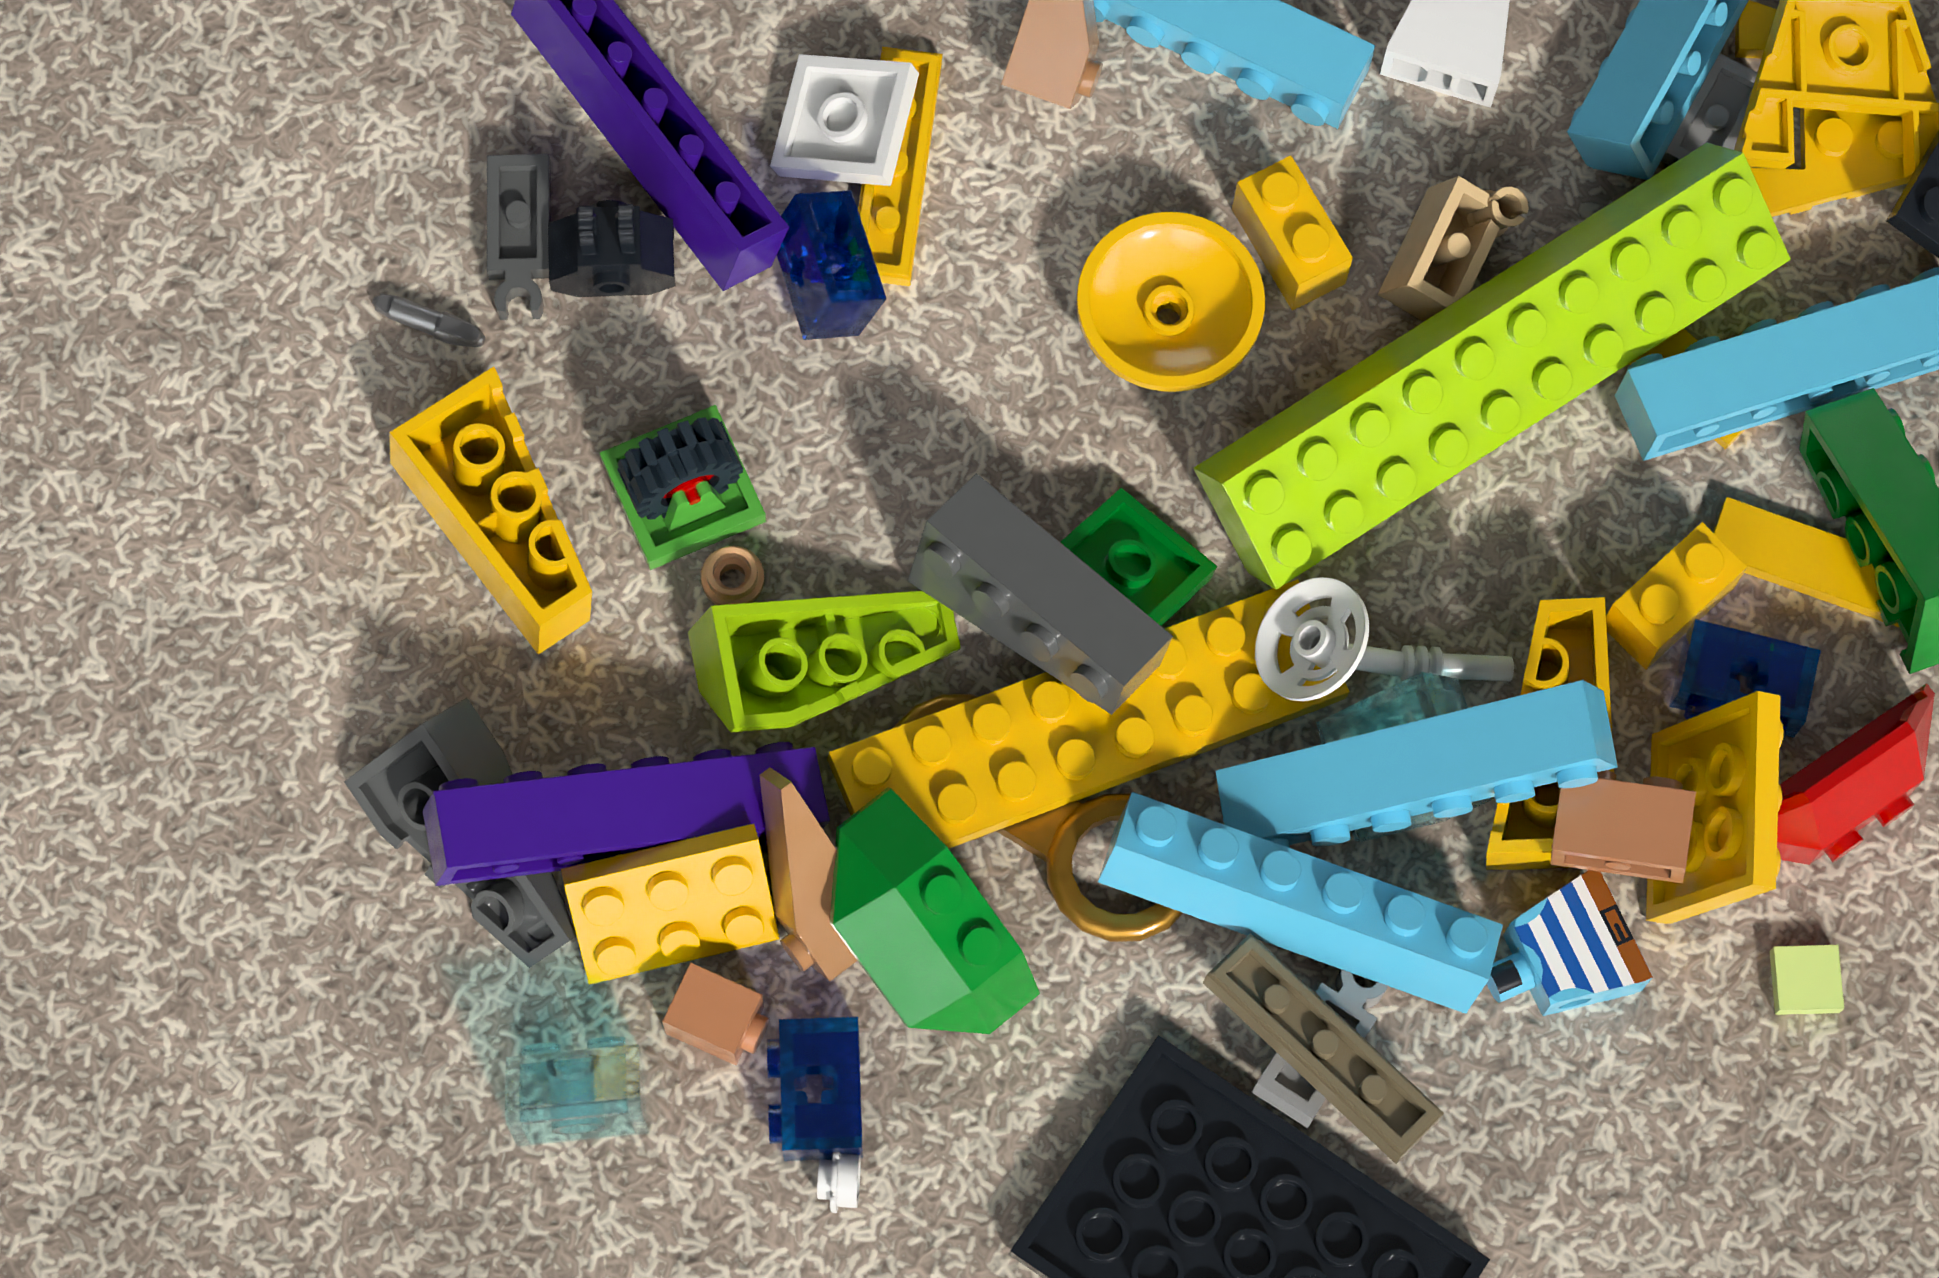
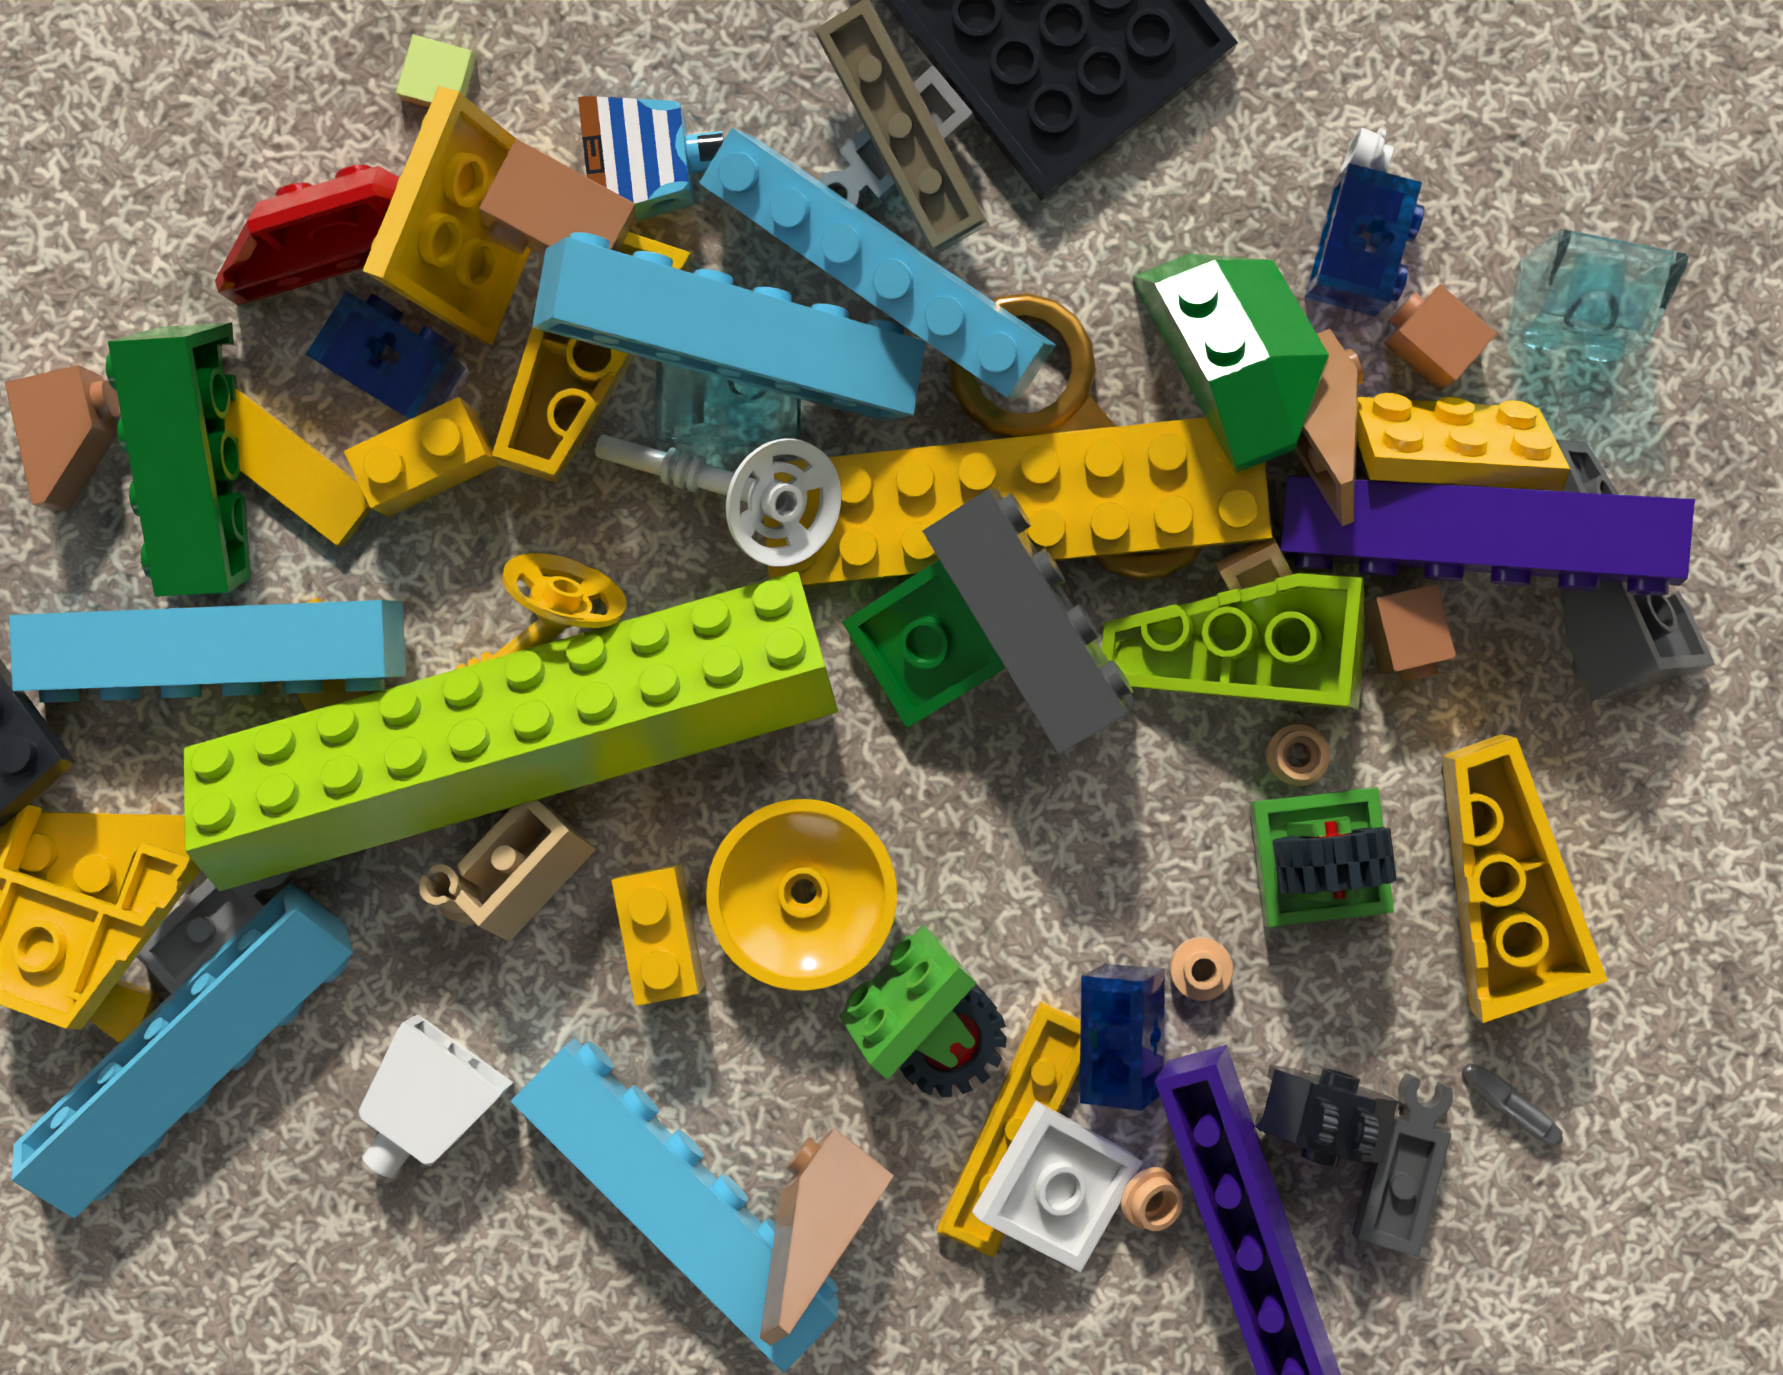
camera: 160 degrees left, 15 degrees up
none -> yellow dish [455,553,627,669]
none -> bright green plate [839,925,1007,1097]
none -> light nougat plate [1121,1167,1183,1231]
none -> light nougat plate [1169,937,1233,1001]
none -> light nougat plate [1216,534,1294,590]
none -> nougat brick [1364,583,1456,683]

